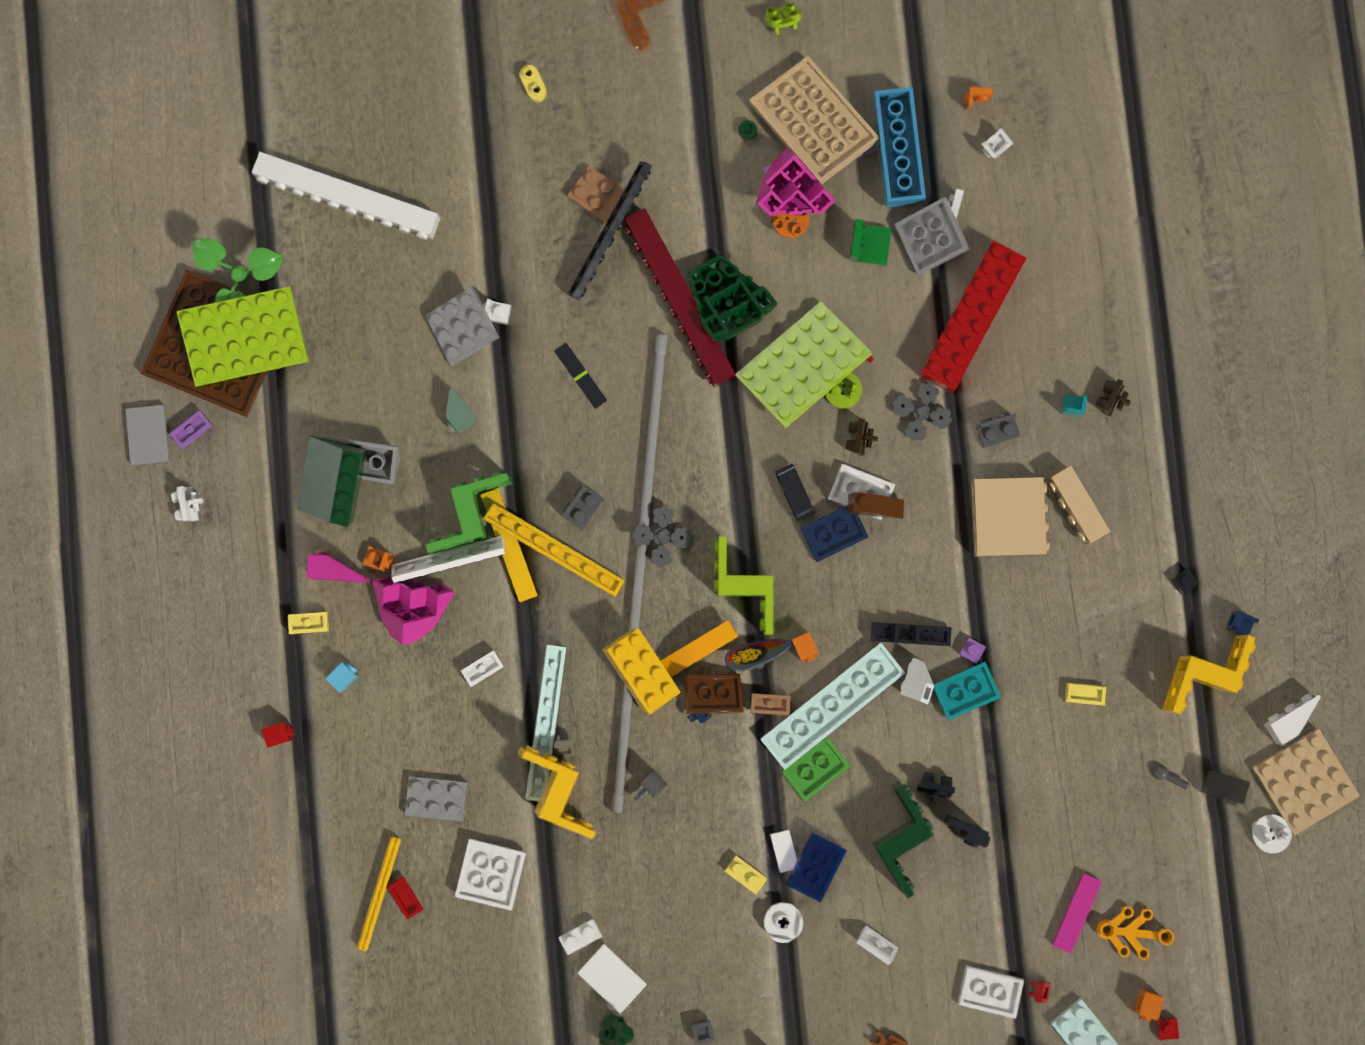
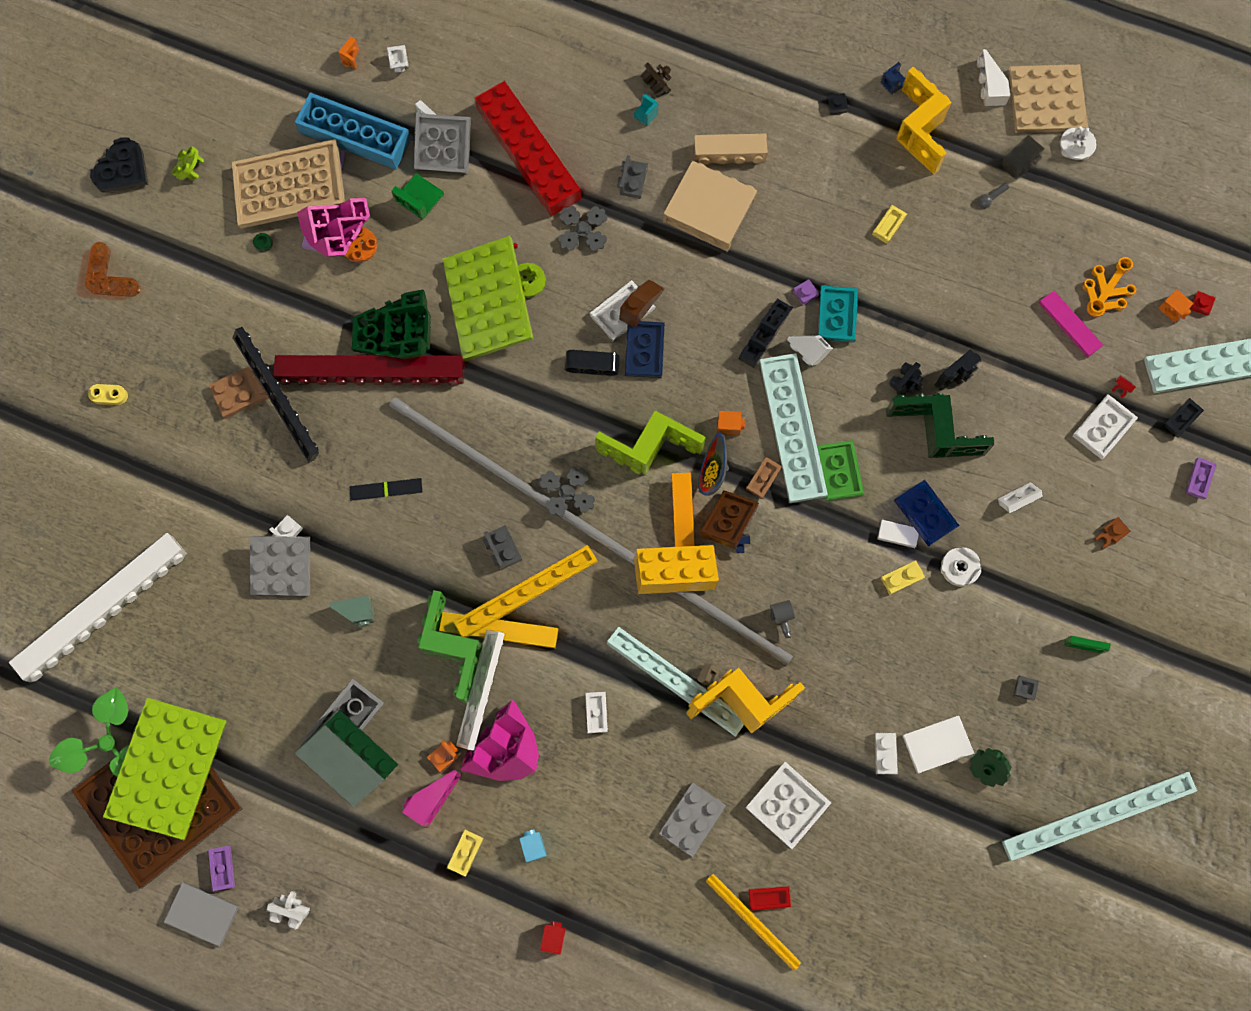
camera: 60 degrees left, 10 degrees down
dark brown hips [845,419,878,456] -> none

